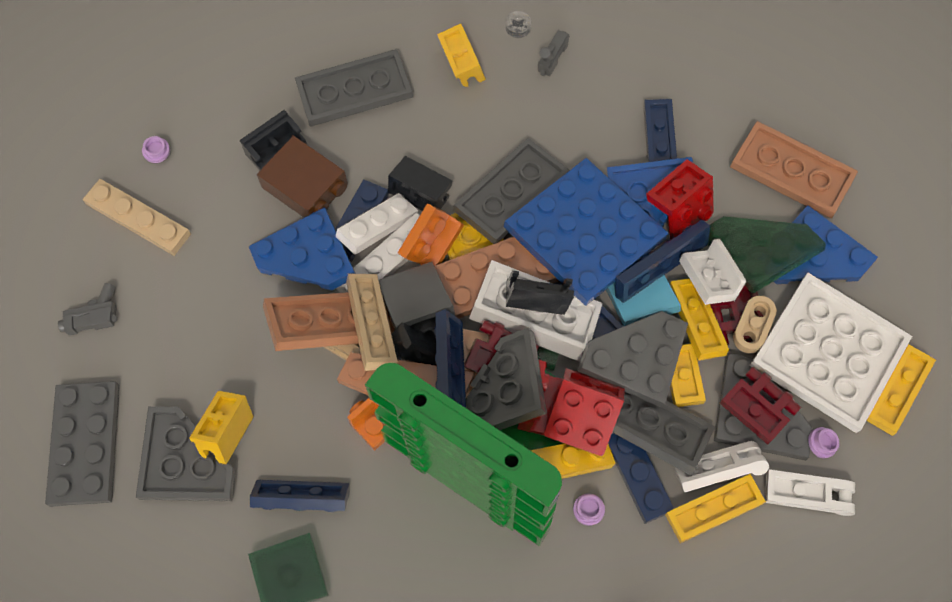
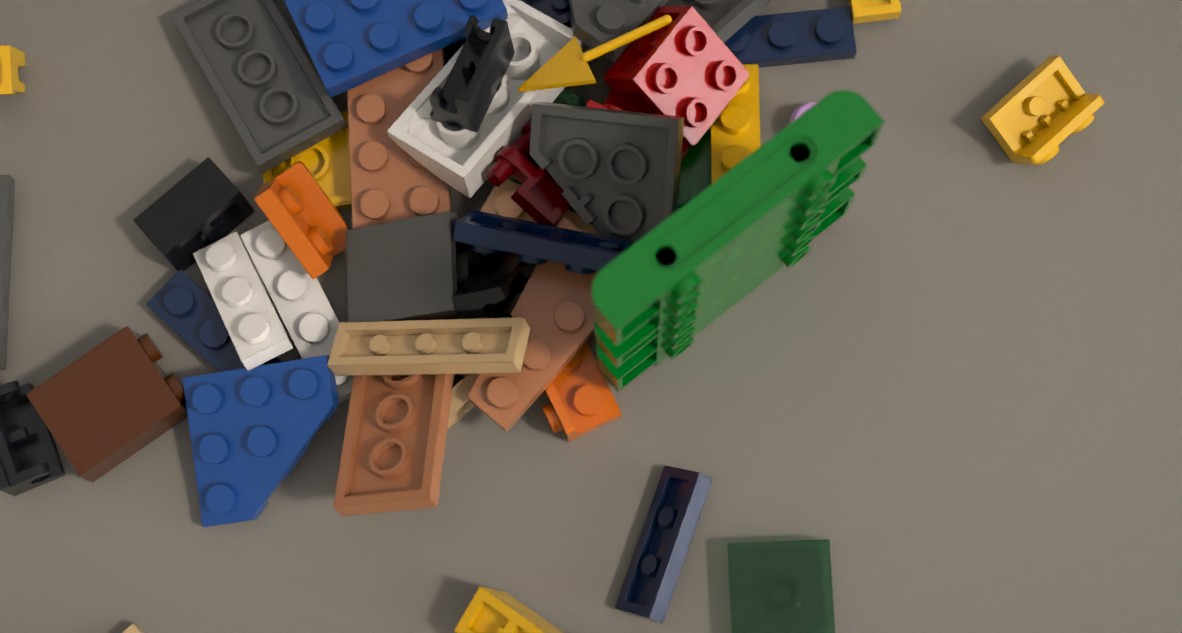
camera: 70 degrees left, 10 degrees up
none -> yellow piece [518,15,672,92]

